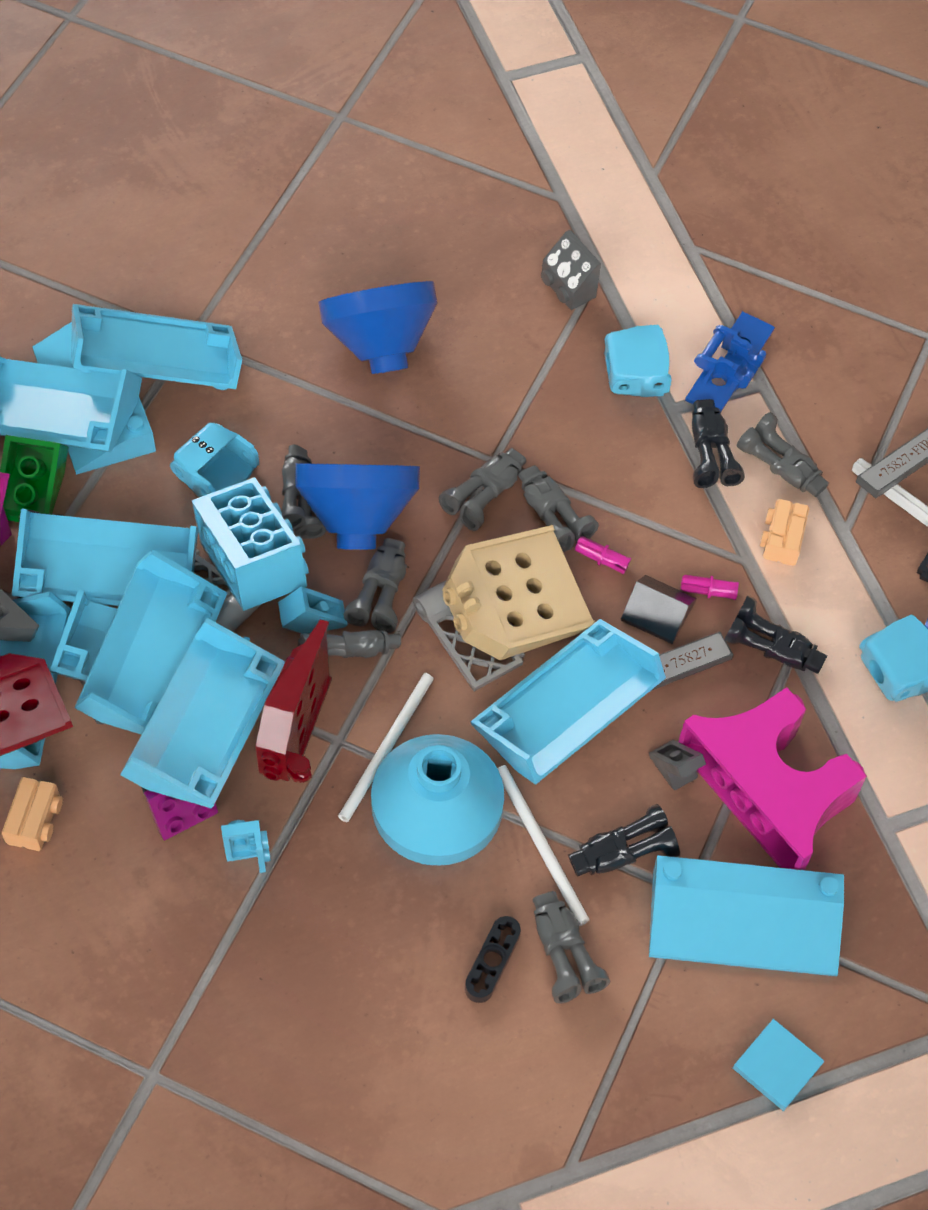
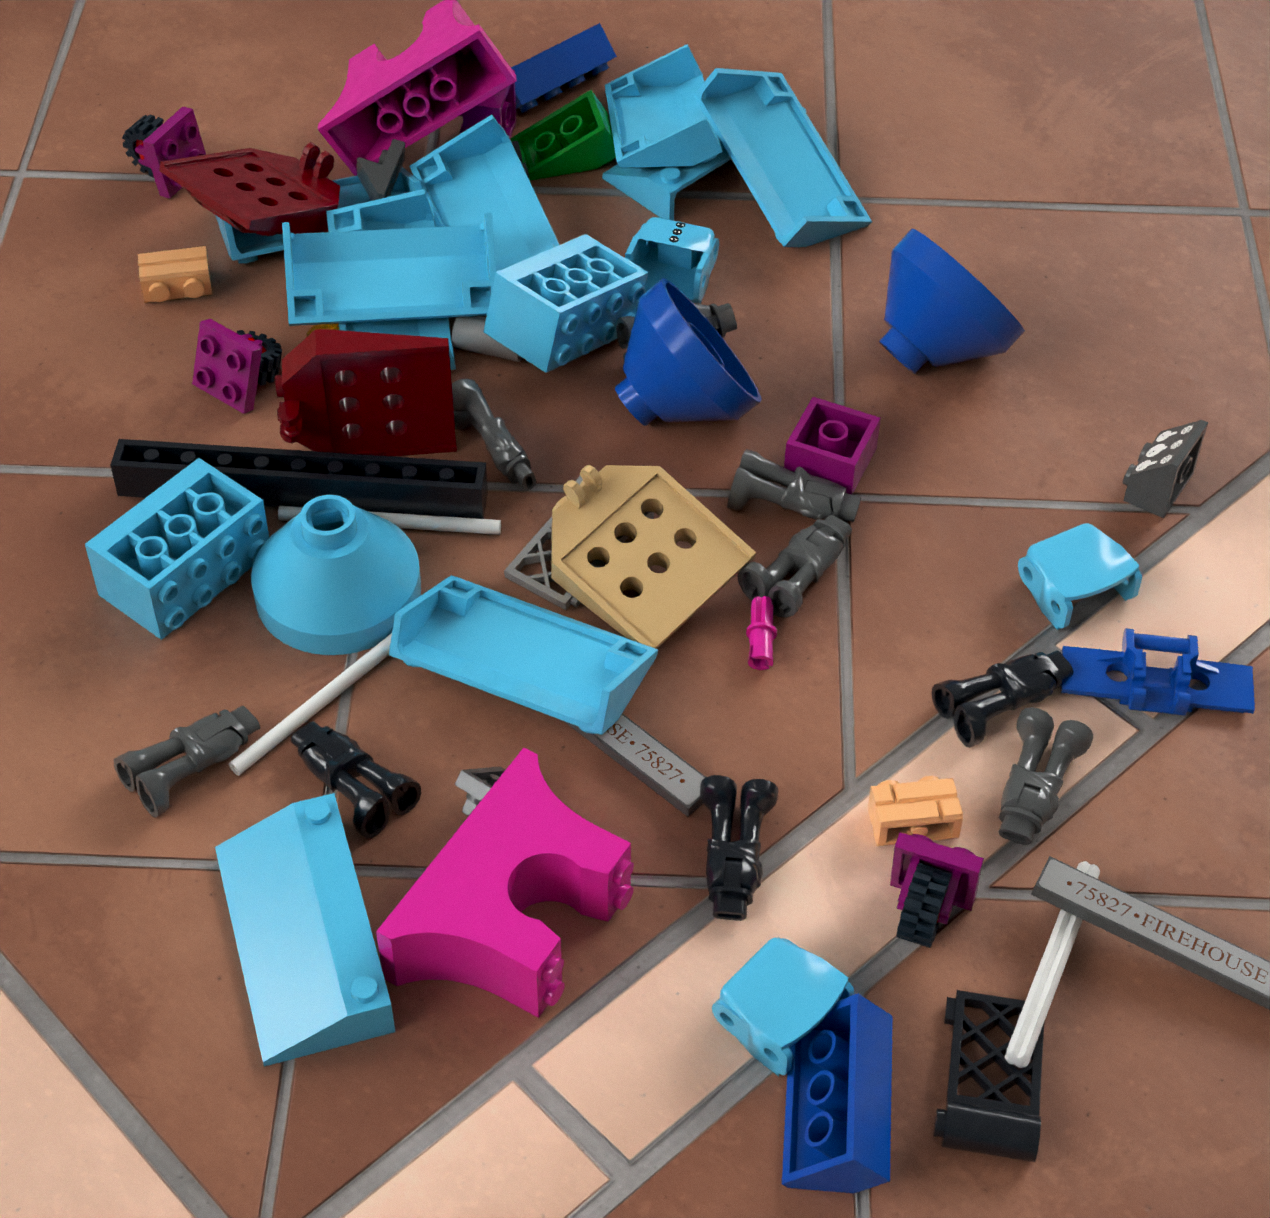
camera: 70 degrees right, 10 degrees down
medium azure slope [120,618,285,808] -> none
medium azure bracket [221,820,271,873] -> none
medium azure slope [278,586,348,633] -> none
dark grey piece [343,538,407,633] -> none
black beam [465,916,521,1003] -> none
slope [621,575,697,644] -> none
dark pink axle [681,575,739,600] -> none
medium azure tile [732,1019,824,1111] -> none
none -> medium azure brick [85,458,269,640]
none -> black brick [110,439,488,519]
none -> magenta brick [784,397,881,495]
none -> plate [890,832,984,948]

